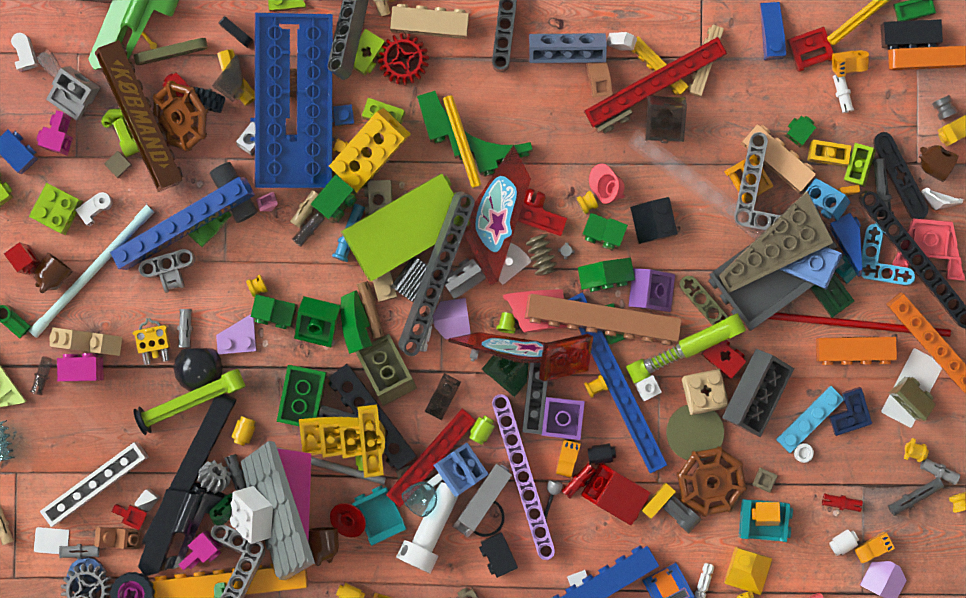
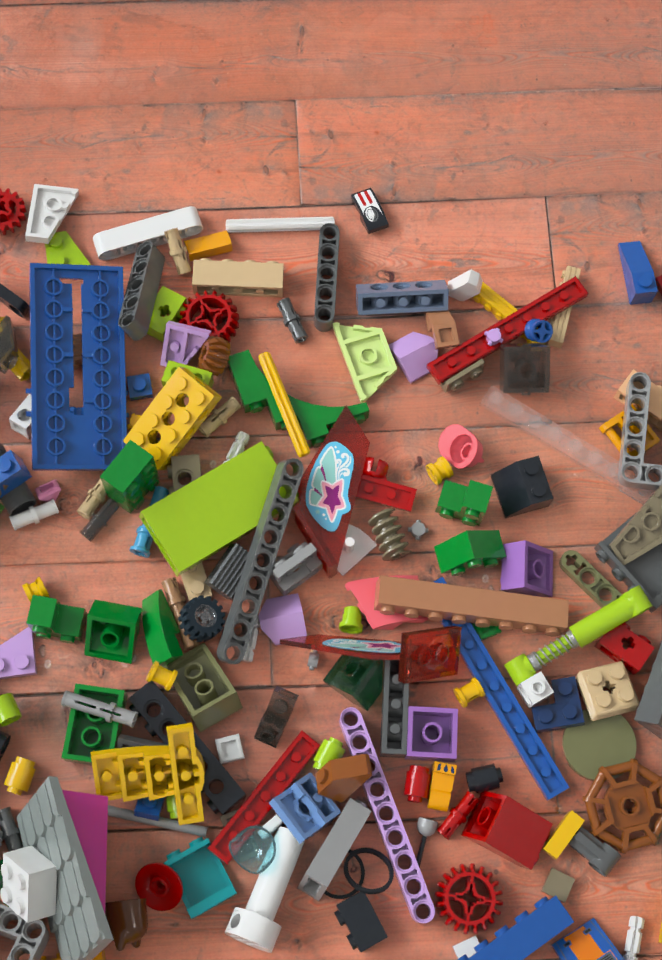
camera: 15 degrees left, 15 degrees down
none -> white pin [9,499,59,531]
none -> light grey pin [61,690,138,728]
none -> blue plate [134,797,165,821]
none -> yellow bush [146,661,178,691]
none -> lavender wing [160,321,211,367]
none -> black wheel [178,595,226,642]
none -> dark orange gear [198,336,231,376]
none -> tan pin [198,396,241,438]
none -> white tile [215,734,245,764]
none -> white axle [223,431,250,463]
none -> dark grey pin [277,298,308,344]
none -> dark orange slope [315,754,372,803]
none -> yellowish green wing [332,322,397,403]
none -> black piece [343,848,394,894]
none -> lavender slope [389,332,438,384]
none -> red brick [403,765,431,803]
none -> red gear [434,863,503,934]
none -> lavender piece [484,328,503,346]
none -> blue wheel [524,319,553,343]
none -> dark blue plate [531,676,585,733]
none -> dark tan tile [541,868,575,903]

